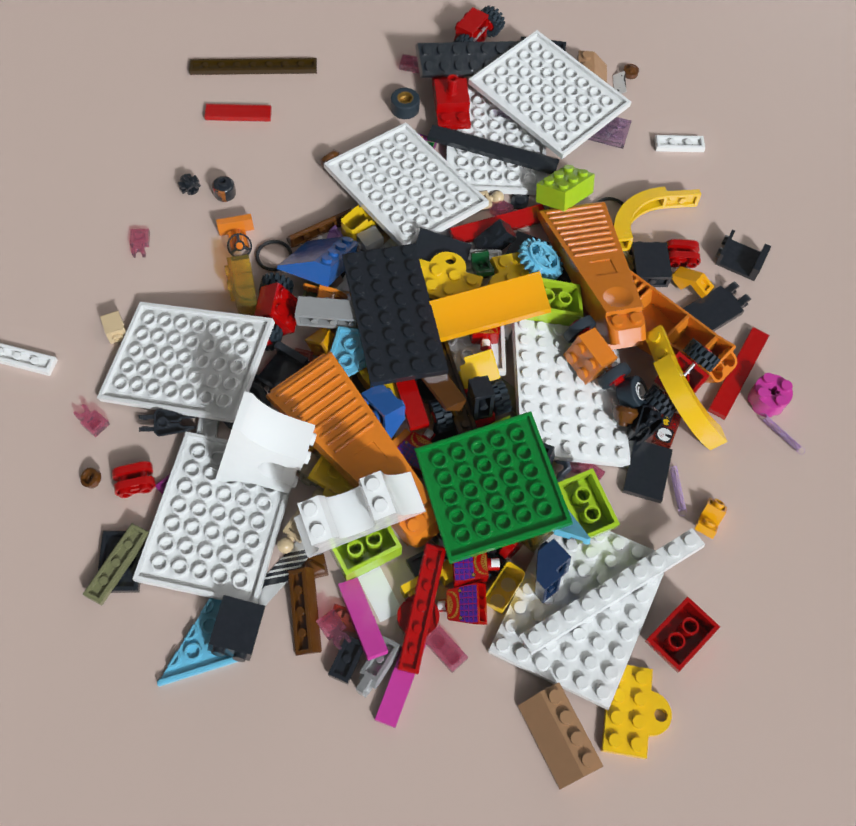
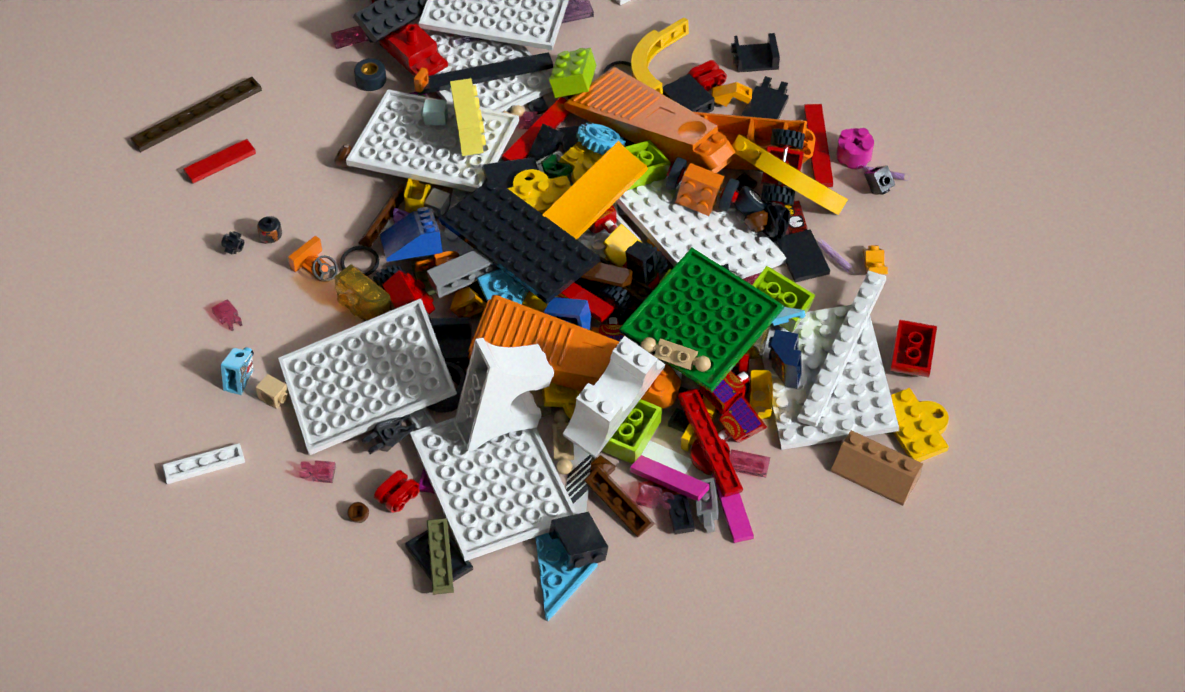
camera: 30 degrees left, 10 degrees down
none -> medium azure torso [221,347,254,395]
none -> orange tile [414,67,429,93]
none -> light aqua brick [421,100,448,125]
none -> light yellow brick [450,78,486,156]
none -> tan plate [641,337,711,372]
none -> black tile [735,172,757,191]
none -> black brick [864,165,895,195]

